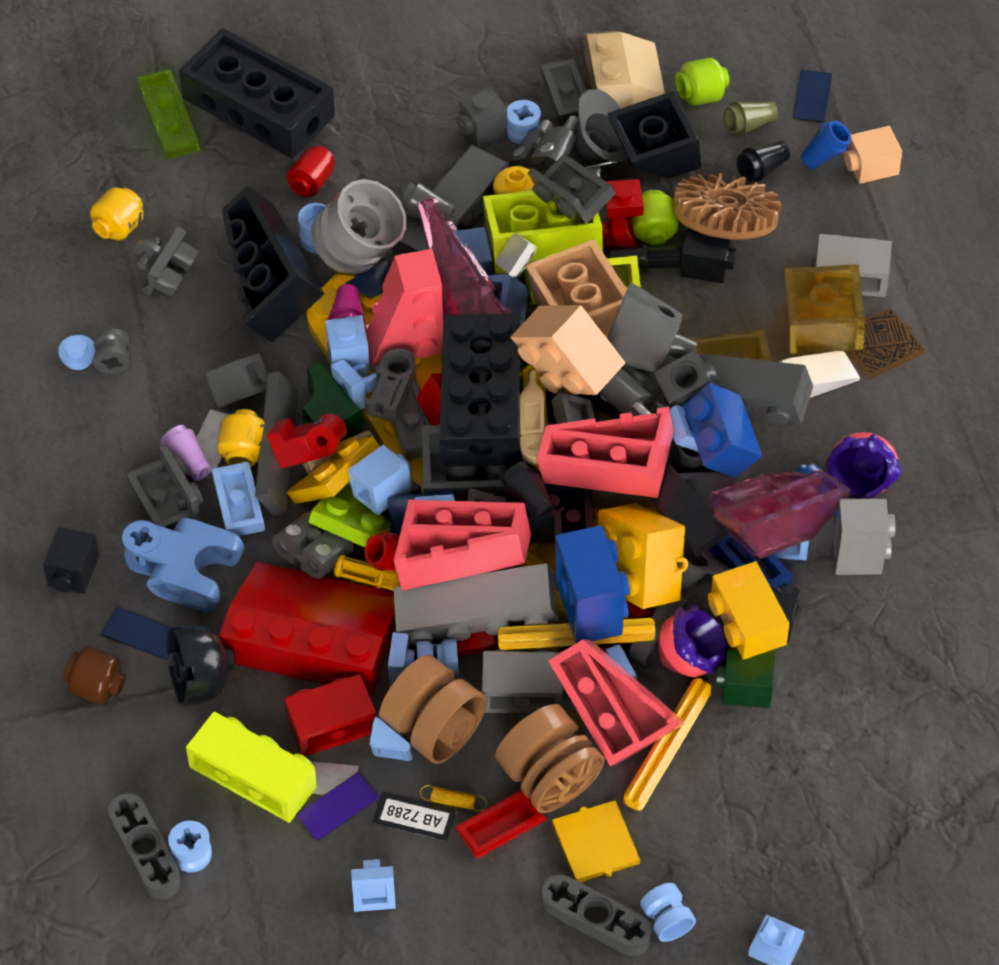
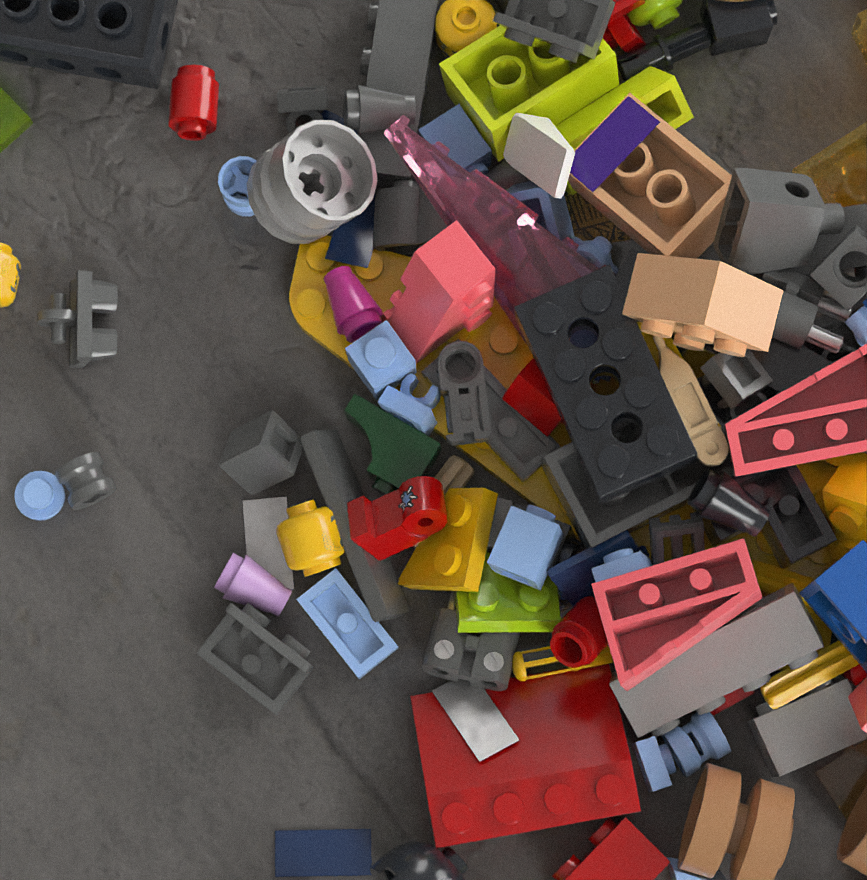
camera: 20 degrees left, 25 degrees up
black brick [43,527,99,594] -> none
medium blue piece [122,518,245,613] -> none
black wedge [222,186,324,342] -> none
none -> flat silver sticker [432,678,519,762]
none -> dark purple sticker [570,96,660,192]

